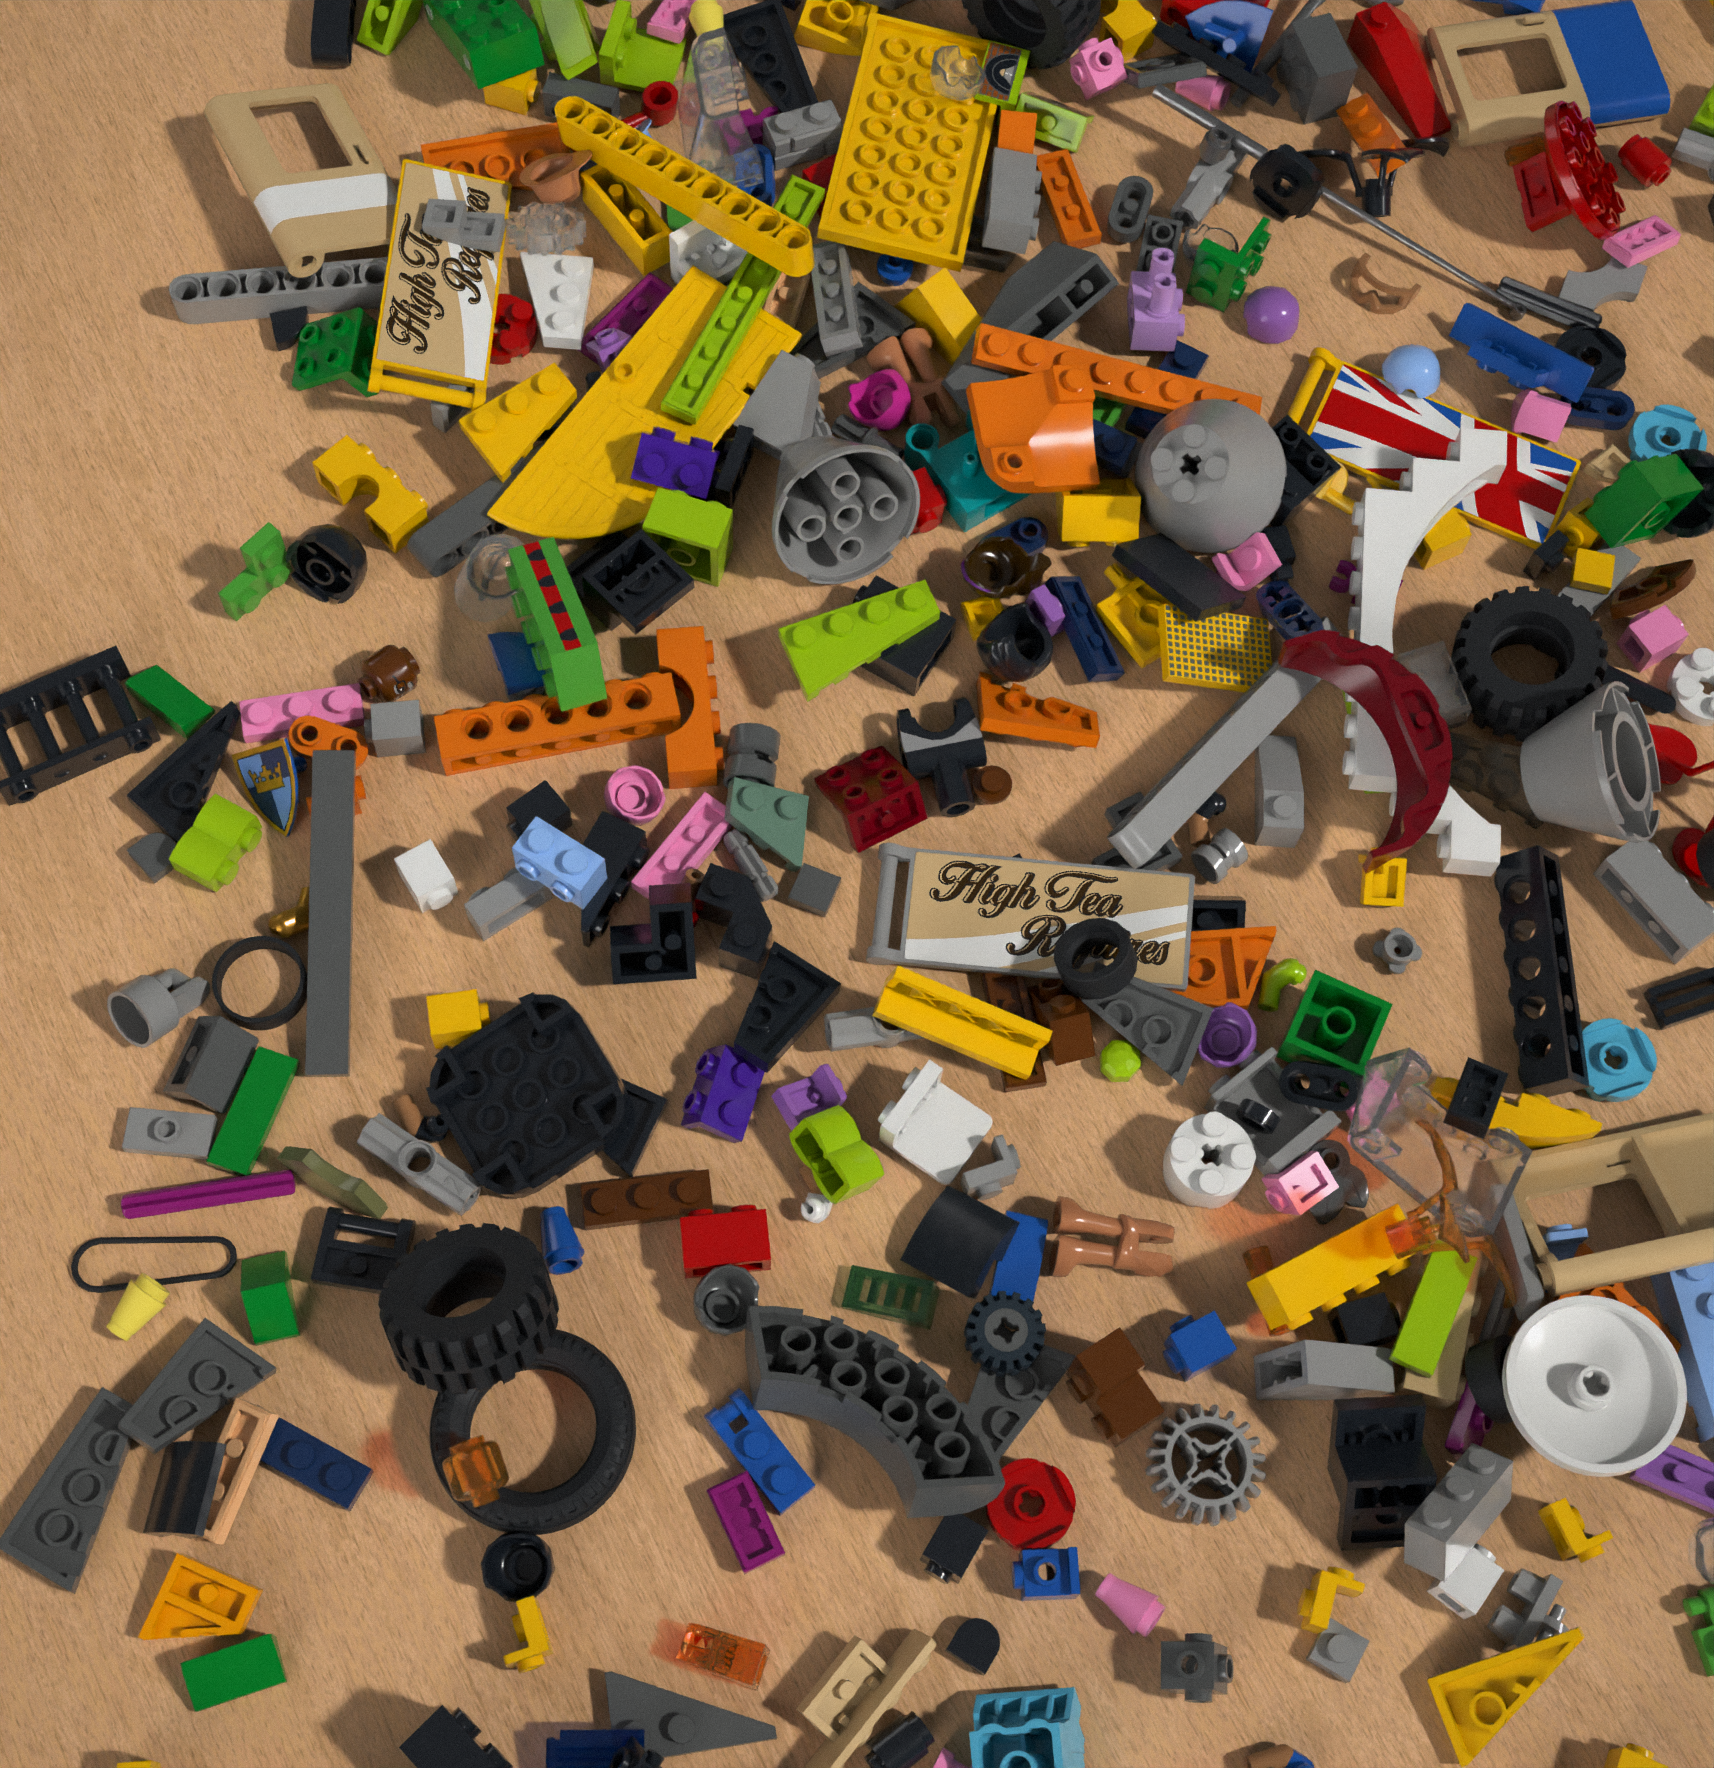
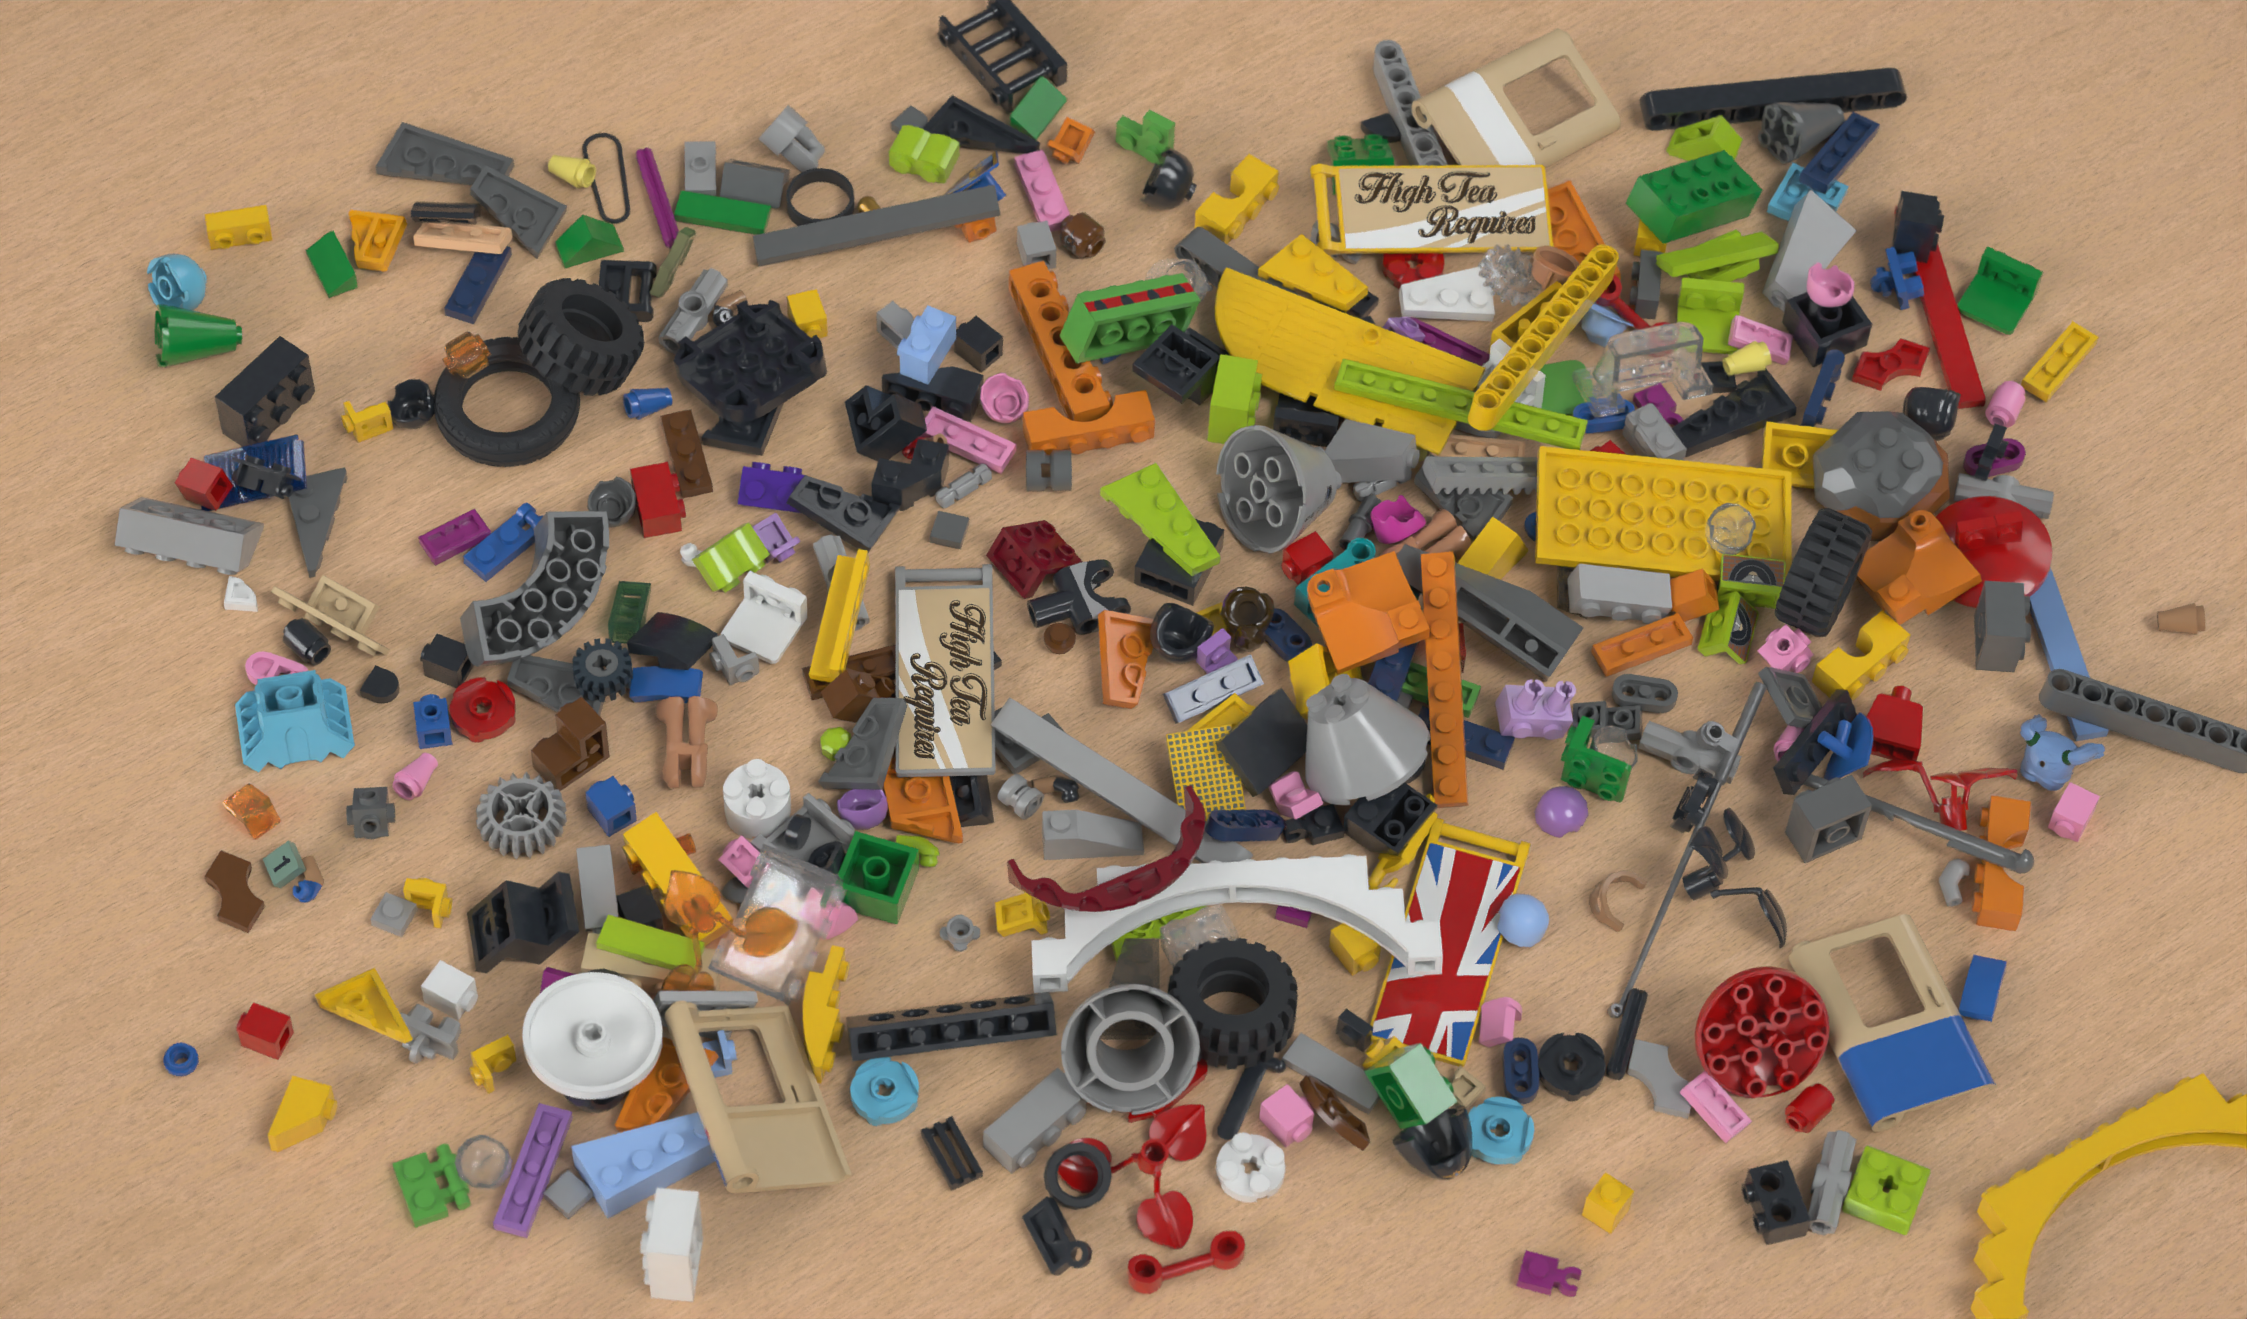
camera: 85 degrees right, 10 degrees down
orange plate [288,715,368,770] -> none
white brick [394,839,458,913] -> none
light grey slope [422,199,506,252] -> none
dark purple bracket [631,426,720,499] -> none
clear orange leg [676,1623,770,1691] -> none
sand green wing [724,777,809,872] -> none
black tyre [1054,918,1138,1000] -> none
orange plate [1336,92,1411,178] -> none
red wedge [1347,1,1451,138] -> none
light grey brick [1404,1443,1513,1582] -> none
black plate [1443,1057,1508,1140] -> none
blue bracket [1449,303,1594,403] -> none
yellow tile [1569,547,1615,595] -> none
none -> orange bracket [1047,117,1095,164]

